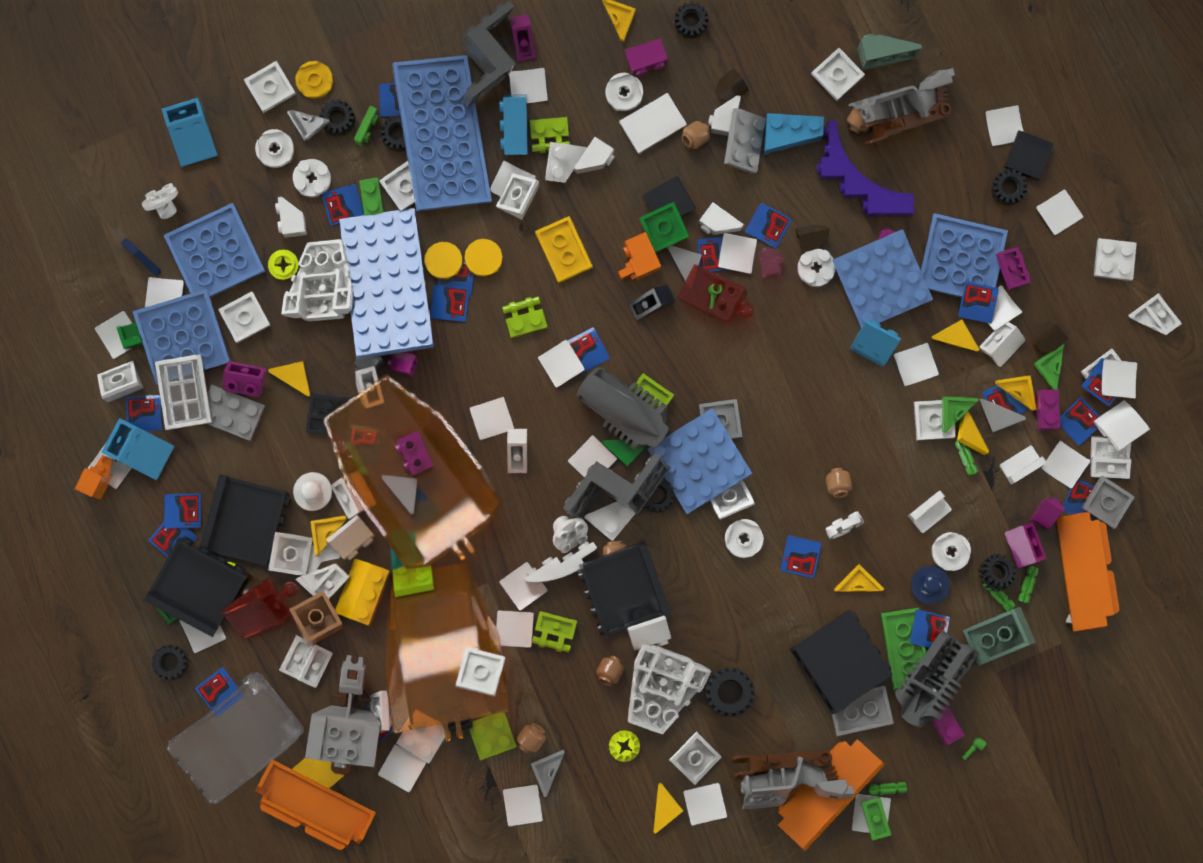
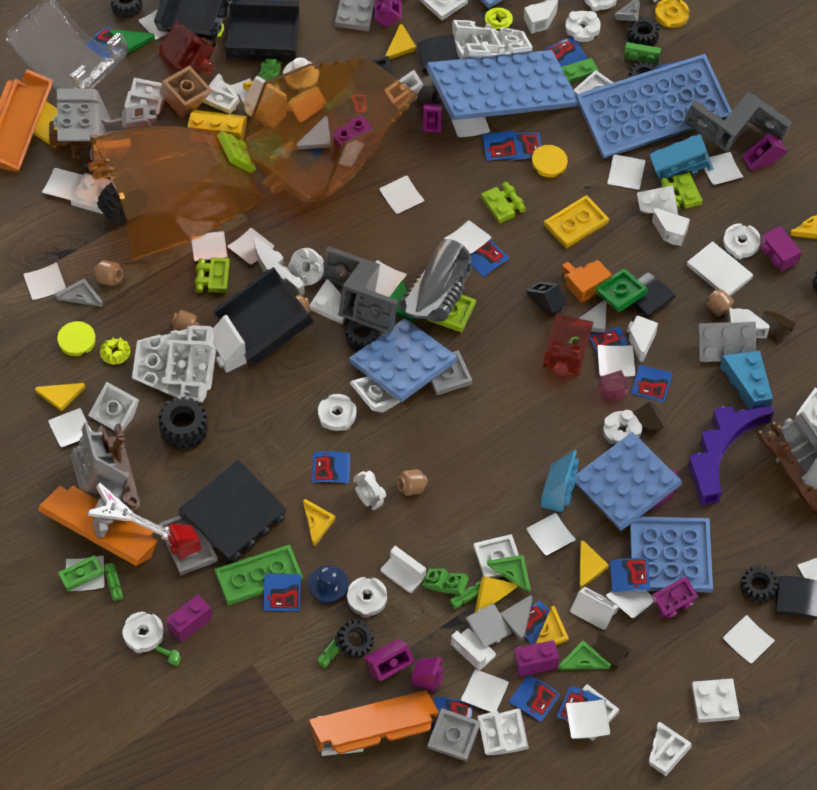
camera: 80 degrees right, 25 degrees down
white slope [268,532,313,576] -> none
yellow tile [424,242,462,280] -> none
white plate [456,647,506,697] -> none
lime plate [469,710,517,760] -> none
white slope [496,173,539,220] -> none
white slope [507,429,527,473] -> none
dark grey connector [894,631,980,728] -> none
sand green slope [963,607,1036,666] -> none
bright green axle [1018,566,1038,604] -> none
white slope [1093,400,1150,451] -> none
none -> neon yellow tile [57,321,96,357]
none -> white piece [87,483,169,540]
none -> green tile [109,29,155,53]
none -> white plate [122,612,164,653]
none -> red slope [167,524,201,560]
none -> bright green slope [258,59,281,82]
none -> black slope [417,35,458,72]
none -> bright green slope [422,568,469,595]
none -> light grey piece [466,603,512,648]

